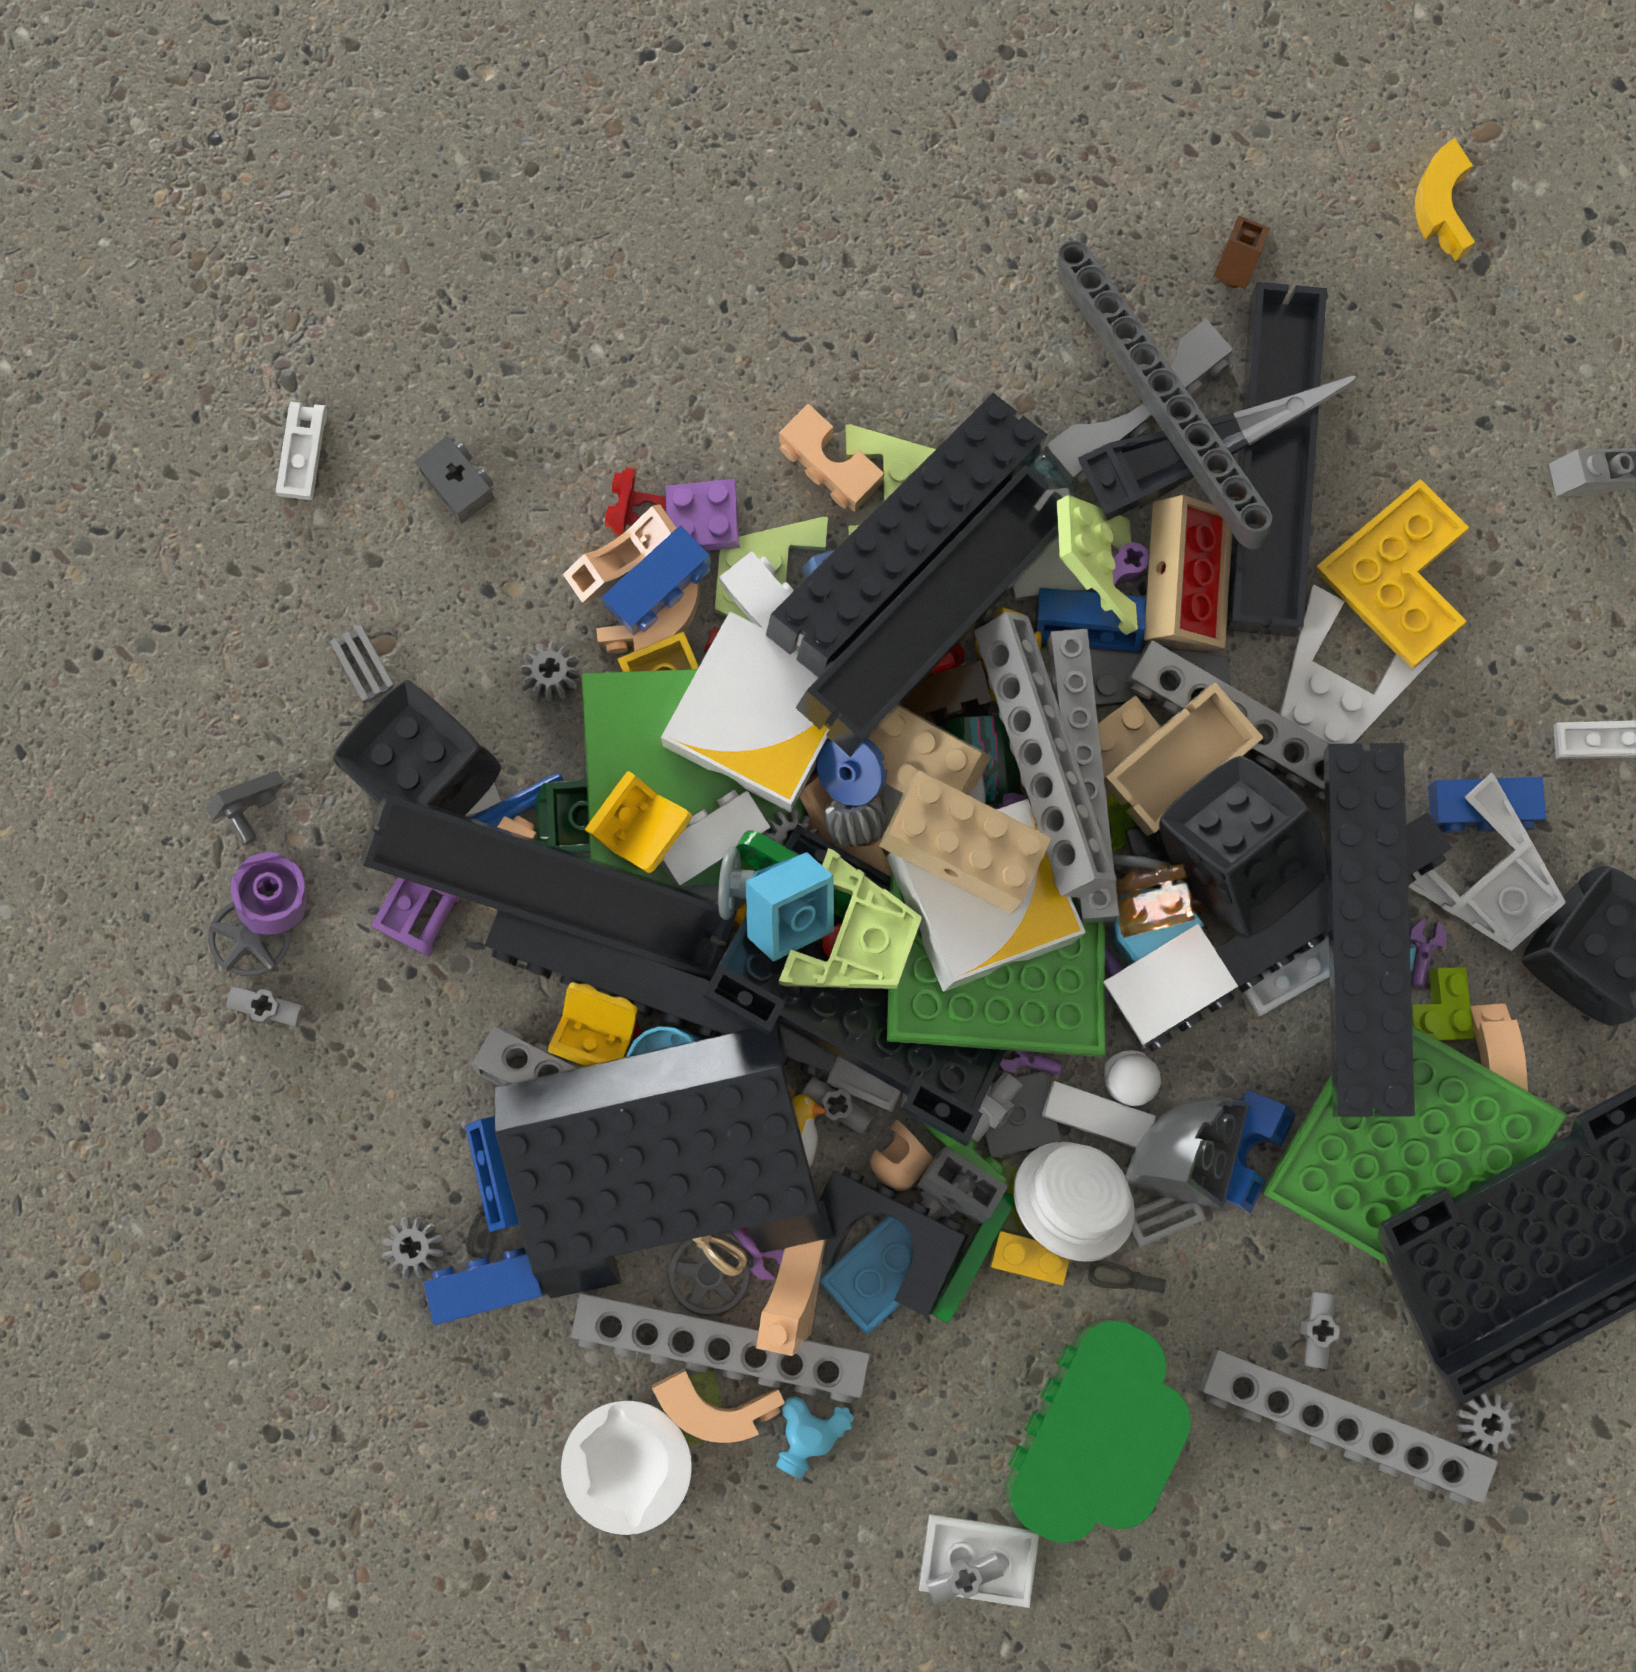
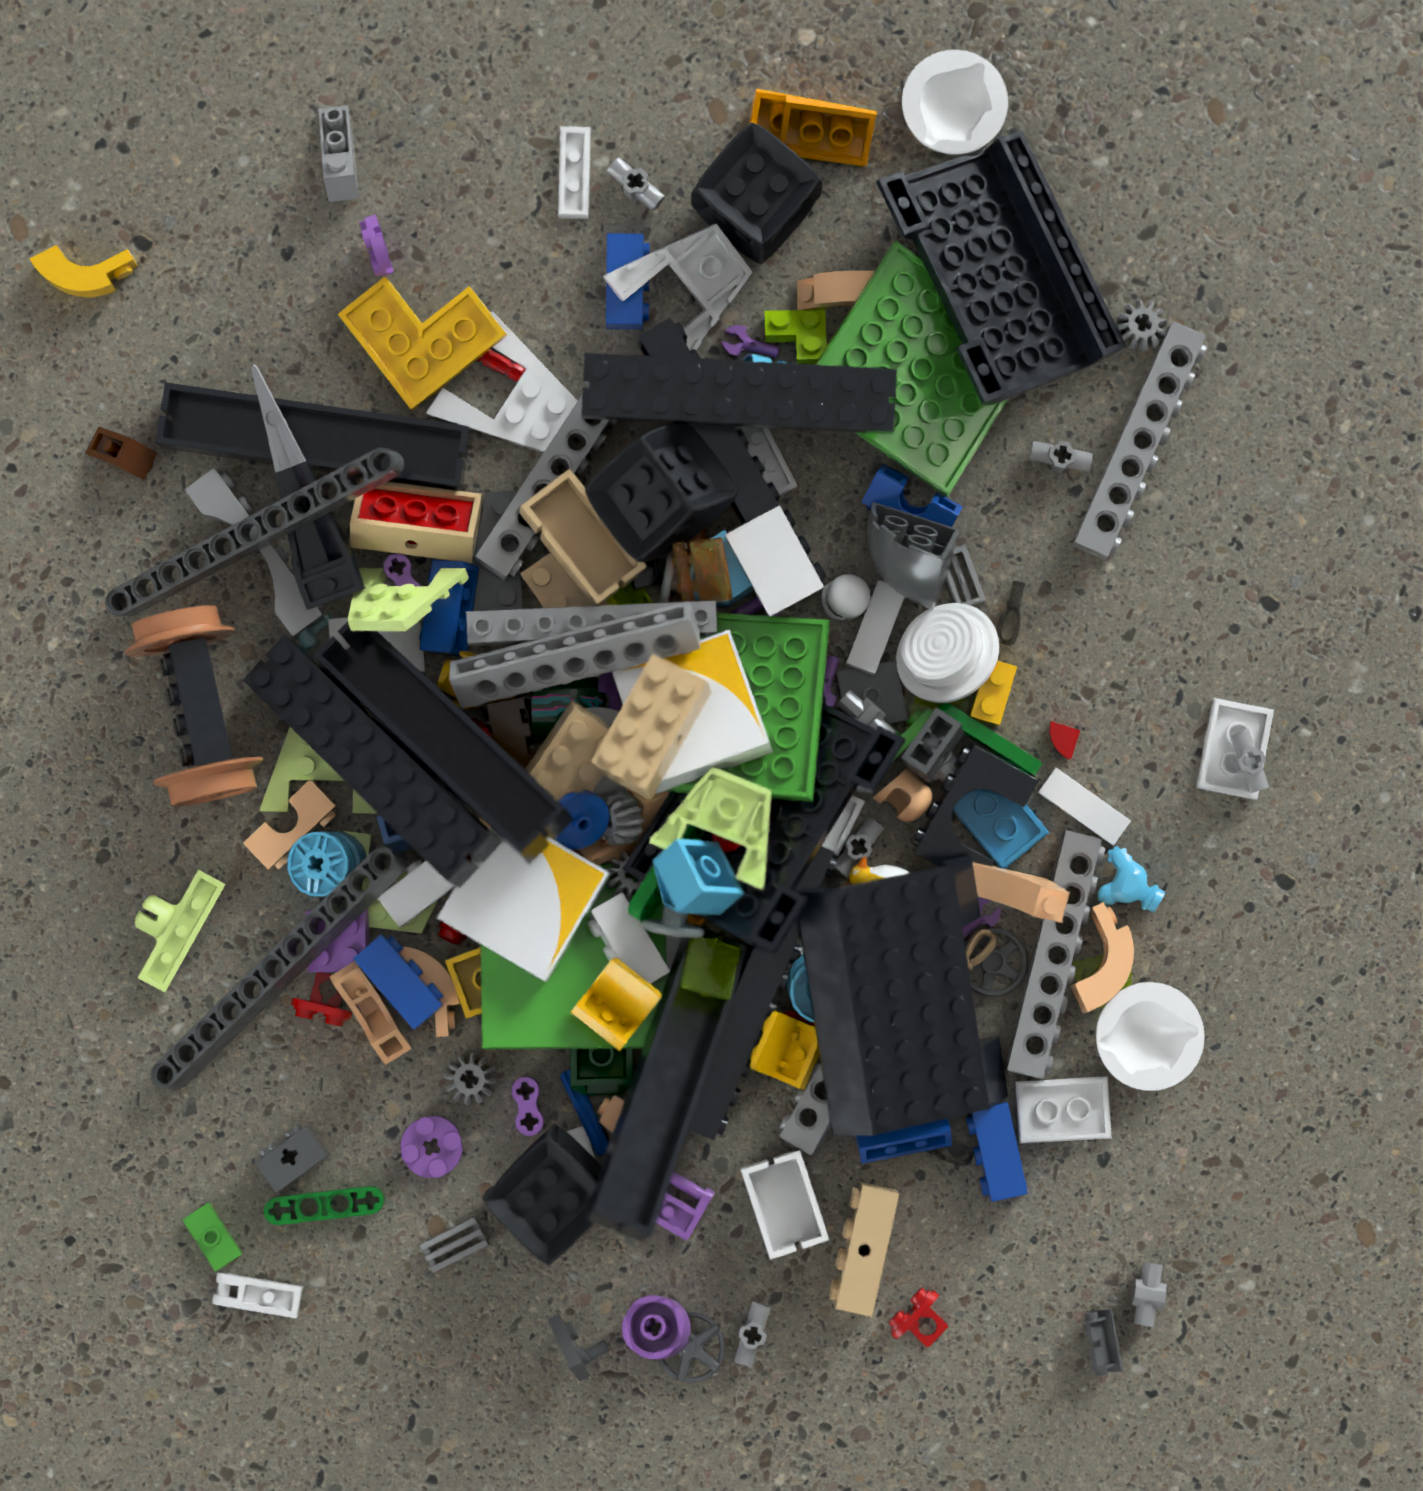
camera: 90 degrees left, 5 degrees up
light grey gear [381,1216,444,1279] -> none
green brick [1006,1319,1191,1543] -> none
none -> brick [124,606,264,807]
none -> yellowish green plate [135,869,226,992]
none -> dark grey beam [150,847,406,1090]
none -> bright green plate [182,1202,243,1272]
none -> green beam [264,1186,385,1225]
none -> medium azure wheel [288,831,367,896]
none -> medium lavender plate [359,214,394,277]
none -> medium lavender plate [401,1116,463,1178]
none -> red axle [476,350,526,382]
none -> medium lavender axle [512,1076,545,1136]
none -> light grey axle [607,157,665,211]
none -> clear neon green piece [680,937,740,1001]
none -> white piece [740,1149,829,1260]
none -> tan brick [829,1181,899,1317]
none -> red bracket [888,1287,948,1347]
none -> white tile [1014,1076,1112,1144]
none -> white tile [1037,768,1131,846]
none -> red tile [1049,721,1080,760]
none -> dark grey hinge [1083,1309,1123,1376]
none -> light grey axle [1130,1262,1166,1327]

